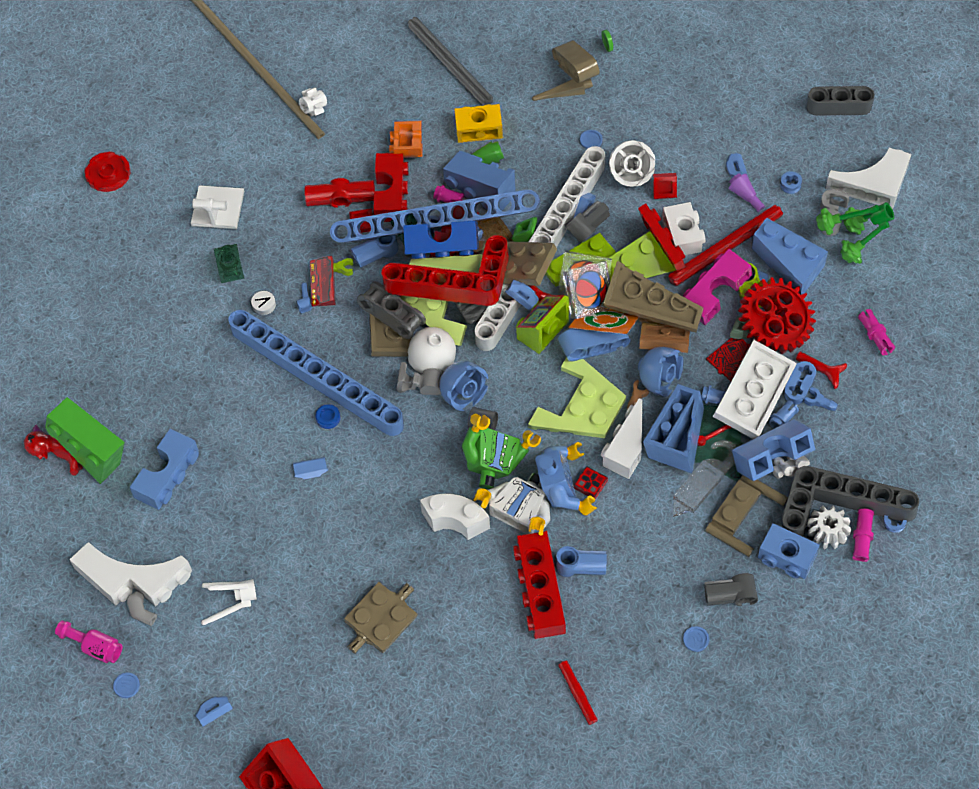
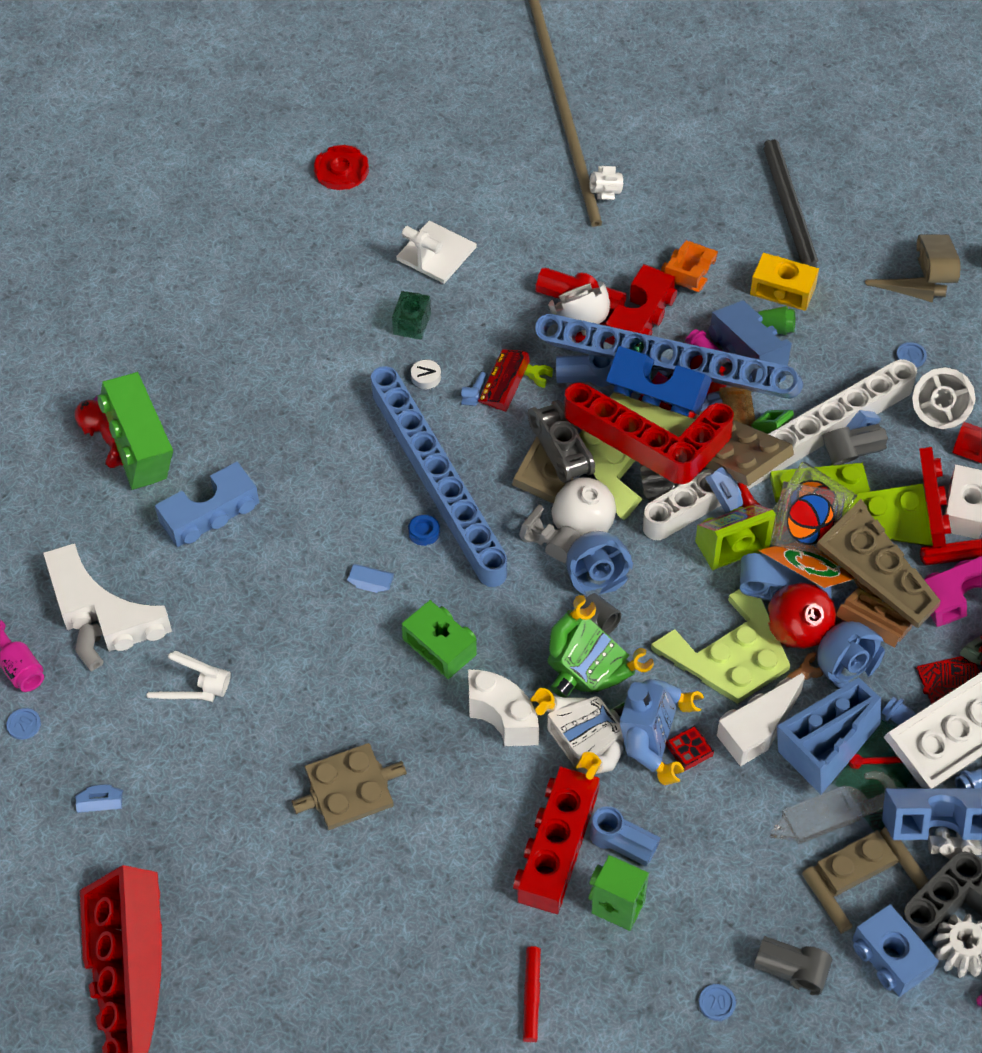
camera: 25 degrees right, 5 degrees down
none -> bright green brick [401,600,477,679]
none -> white cylinder [548,282,610,336]
none -> bright green brick [588,855,649,931]
none -> red cylinder [767,582,836,649]

